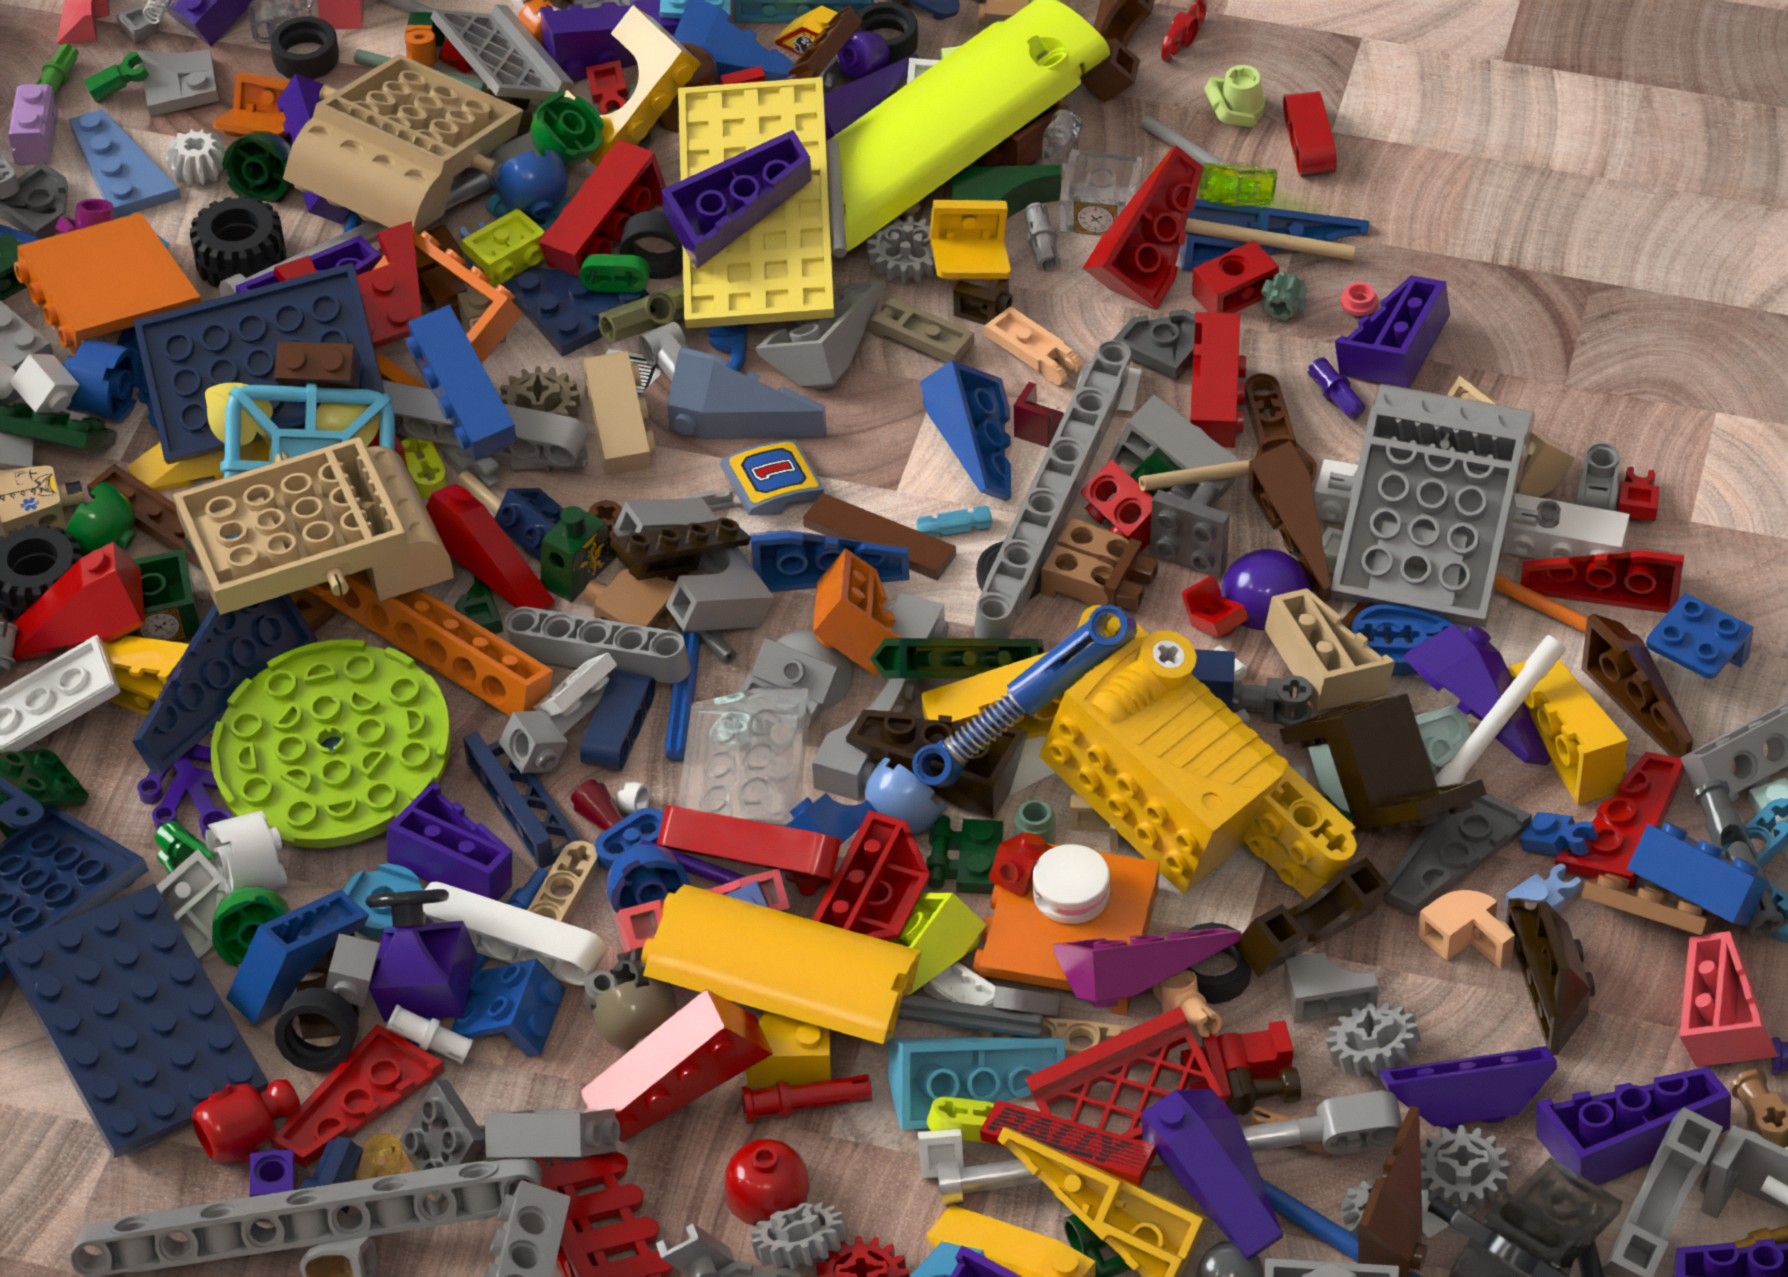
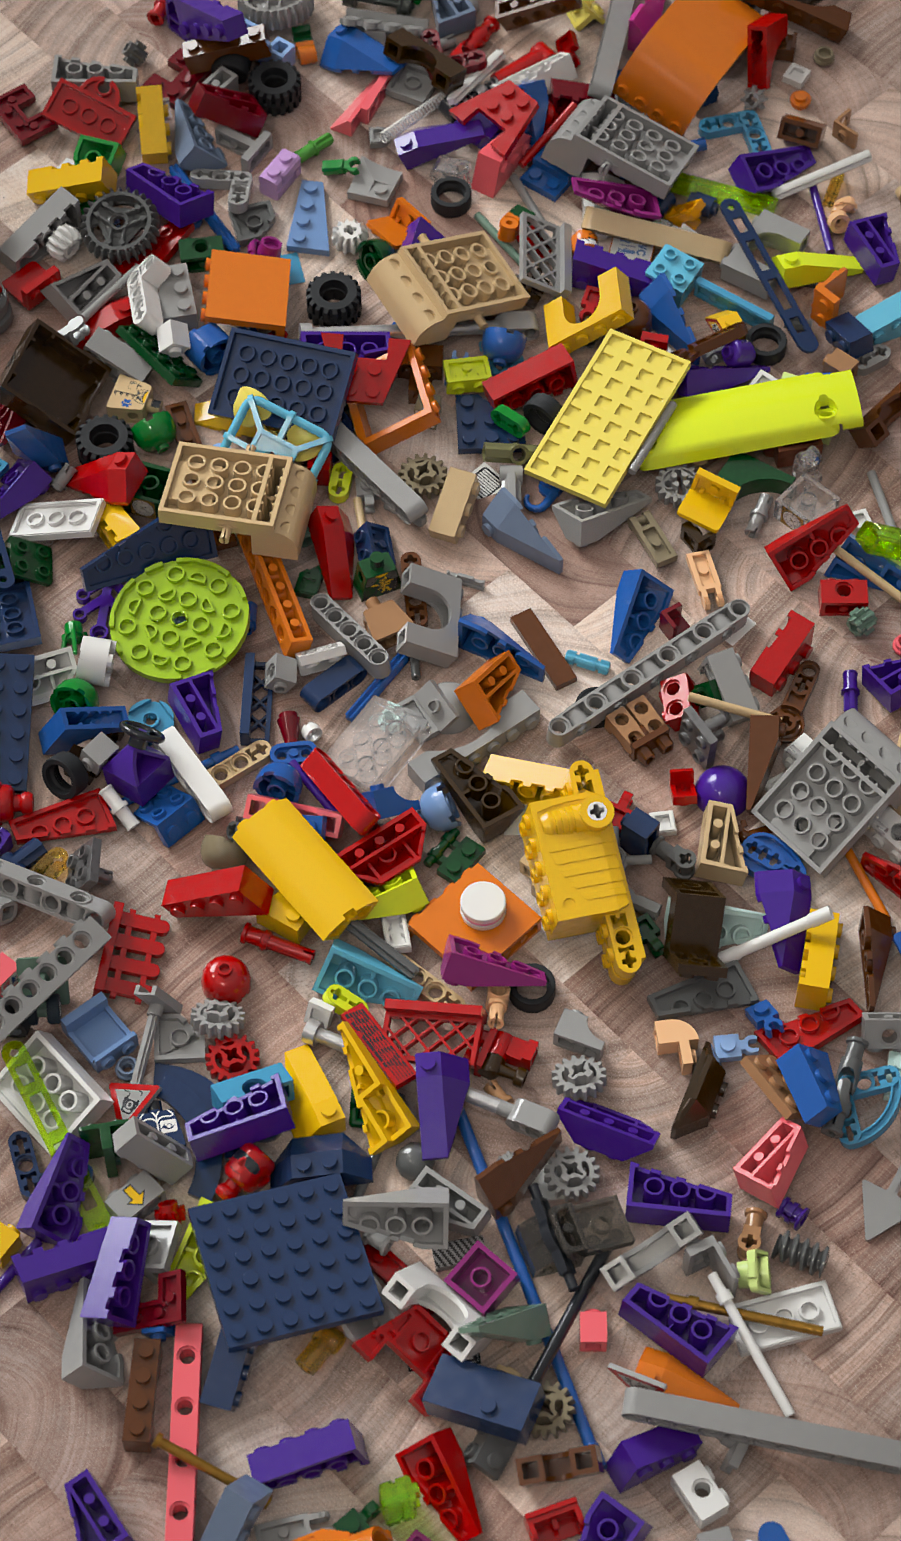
camera: 30 degrees right, 10 degrees up
reddish brown brick [274,341,362,389] -> none
blue wedge [405,304,517,461] -> none
light grey window [485,1108,620,1157] -> none
green cylinder [530,92,604,166] -> none
light grey pin [583,970,618,1012] -> none
dark brown bracket [610,518,750,580] -> none
wedge [661,130,811,269] -> none
slope [720,439,825,515] -> none
dark green brick [869,638,1045,679] -> none
blue piece [912,605,1137,788] -> none
red bracket [989,832,1054,896] -> none
light grey beam [993,986,1061,1017] -> none
sand green brick [1015,799,1056,845] -> none
dark grey plate [1113,309,1195,379] -> none
dark brown arch [1233,857,1392,978] -> none

